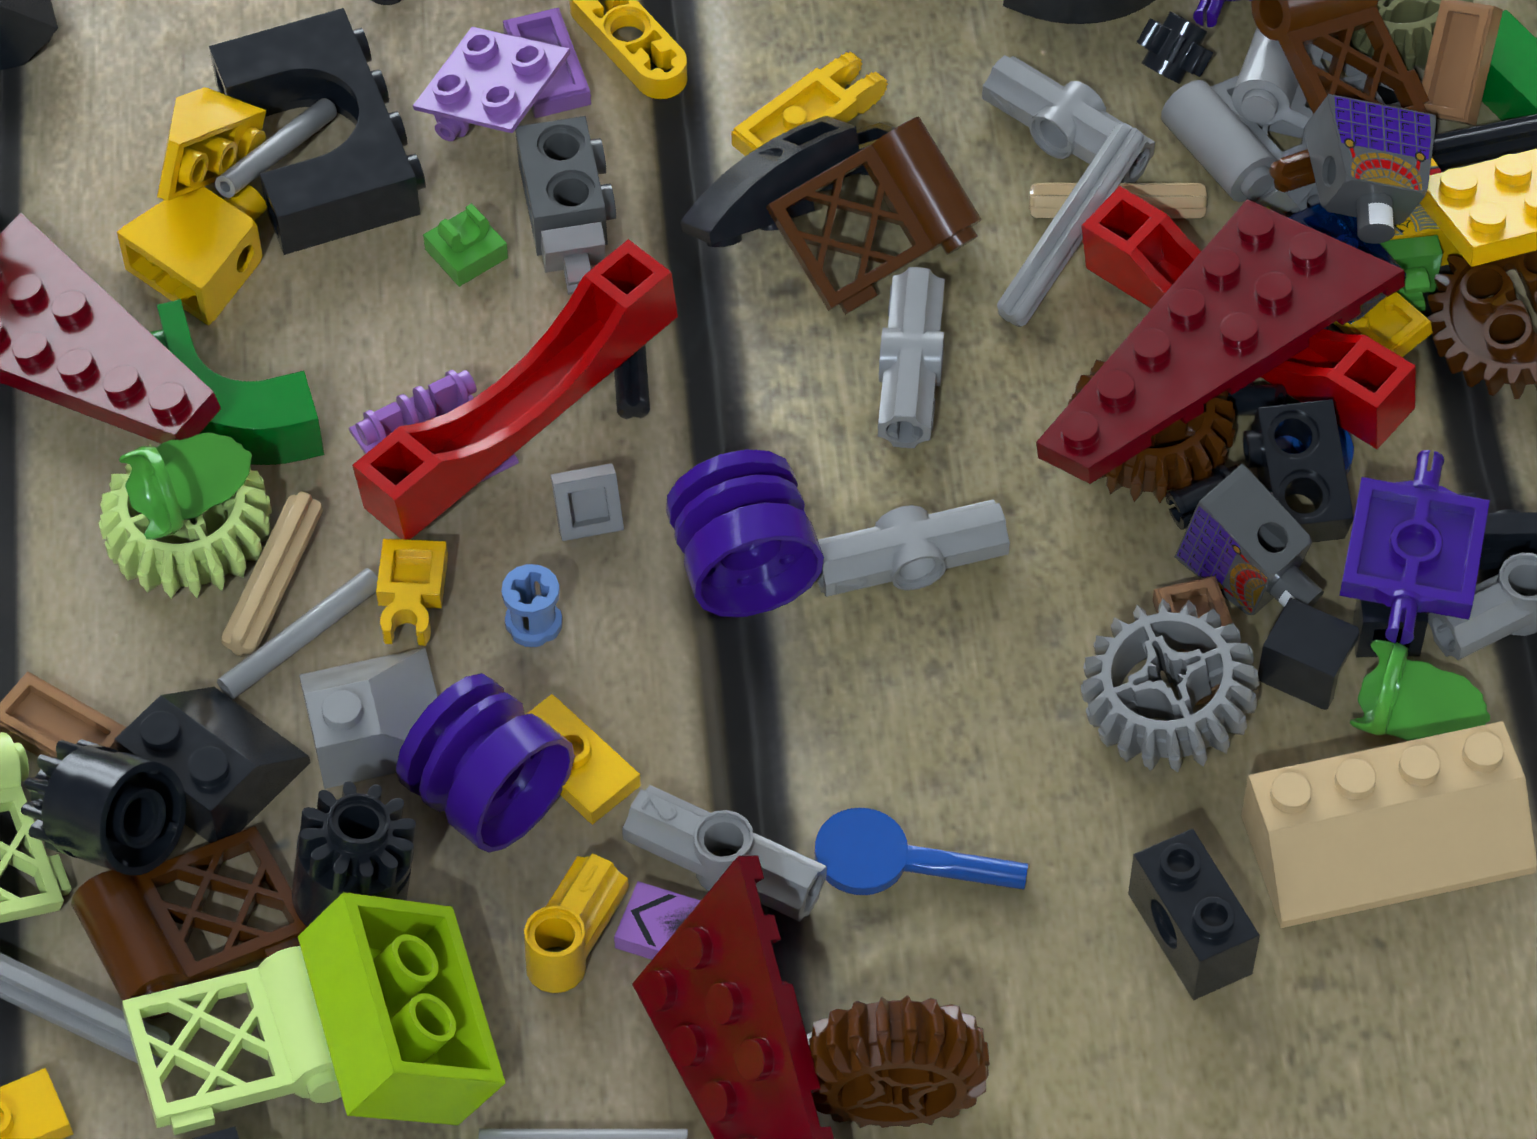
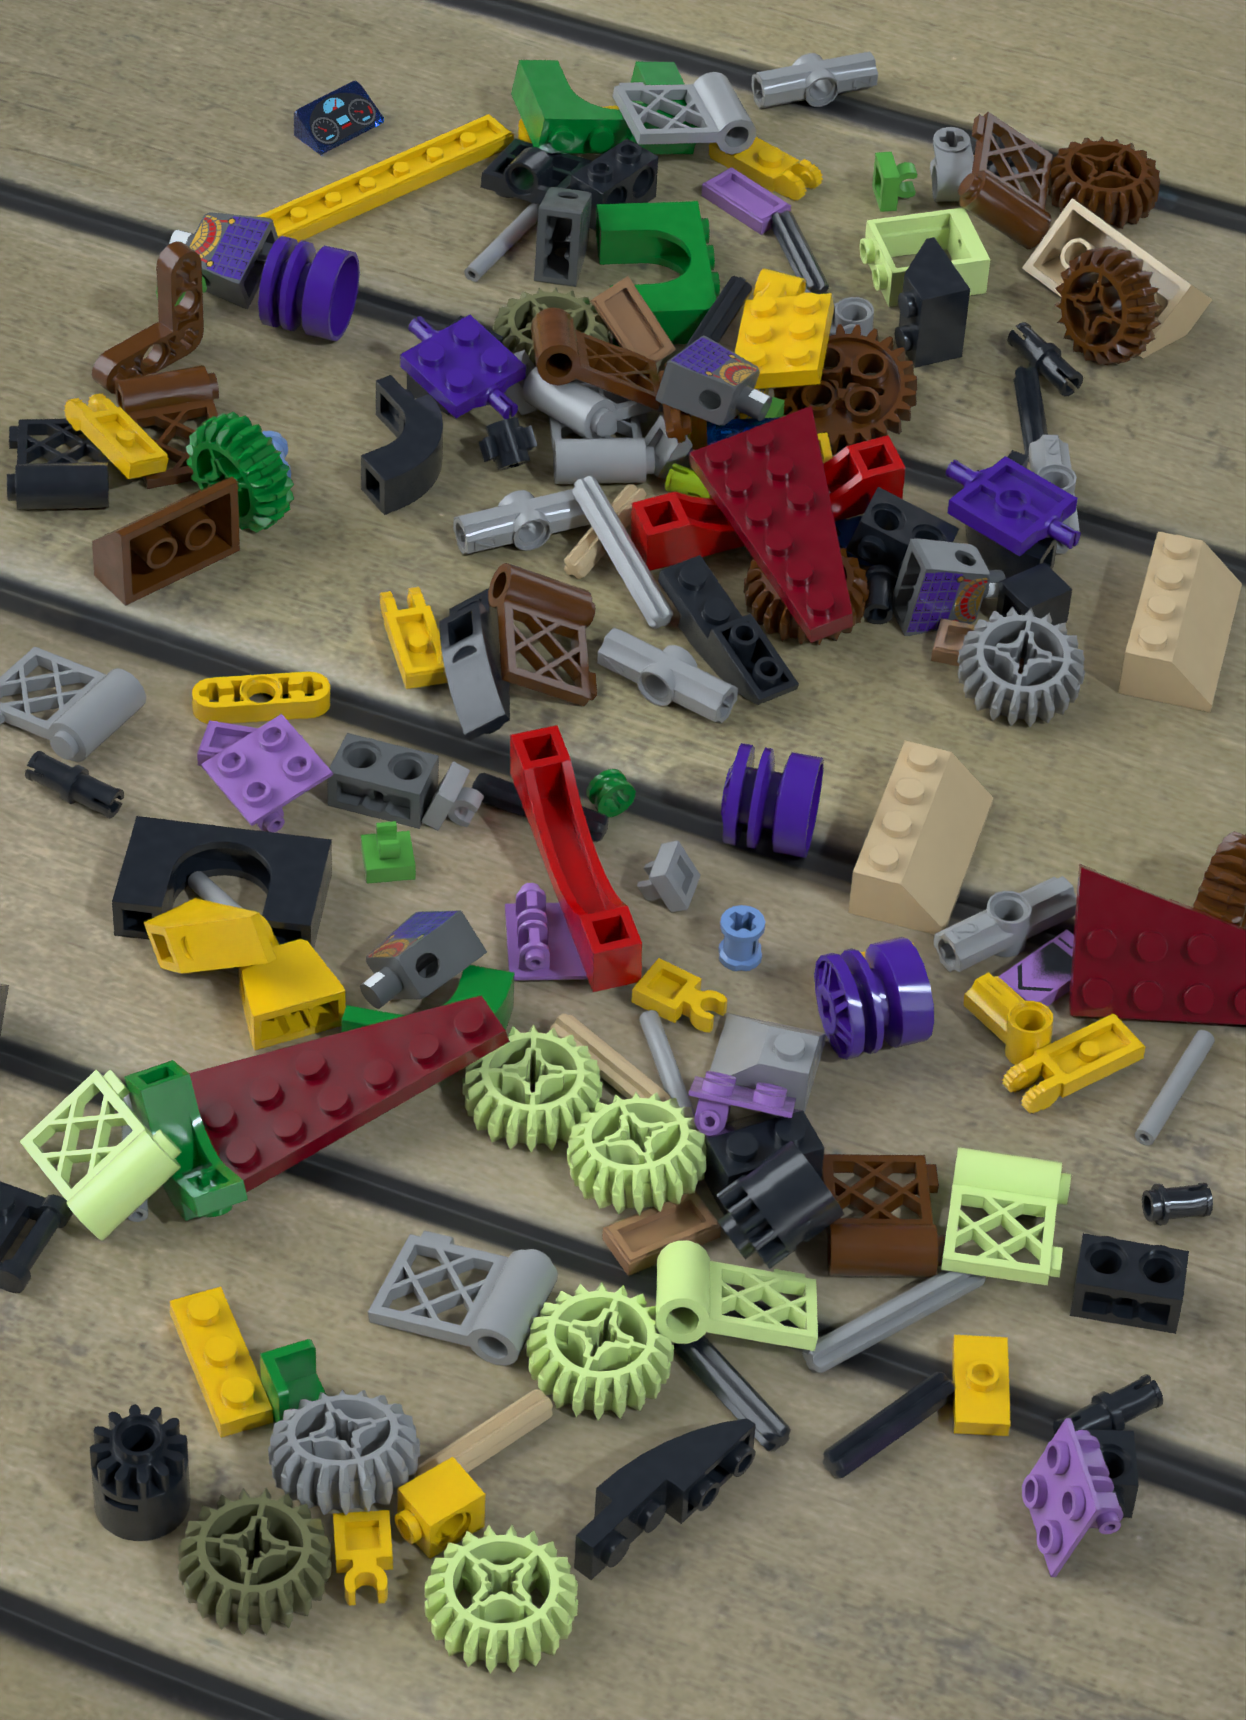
camera: 65 degrees left, 10 degrees down
bright green piece [119,432,252,540] -> none
black gear [292,781,416,927] -> none
lime brick [298,892,506,1125] -> none
blue piece [814,808,1028,895] -> none
light grey piece [817,499,1010,597] -> none
black brick [1128,828,1260,1001] -> none
bright green piece [1350,640,1490,741] -> none
none -> dark grey torso [360,910,487,1009]
none -> yellowish green gear [567,1092,707,1216]
none -> green bush [586,769,636,817]
none -> black slope [658,555,799,705]
none -> medium lavender hinge [688,1071,796,1136]
none -> tan slope [848,740,993,935]
none -> yellow hinge [1002,1014,1146,1114]

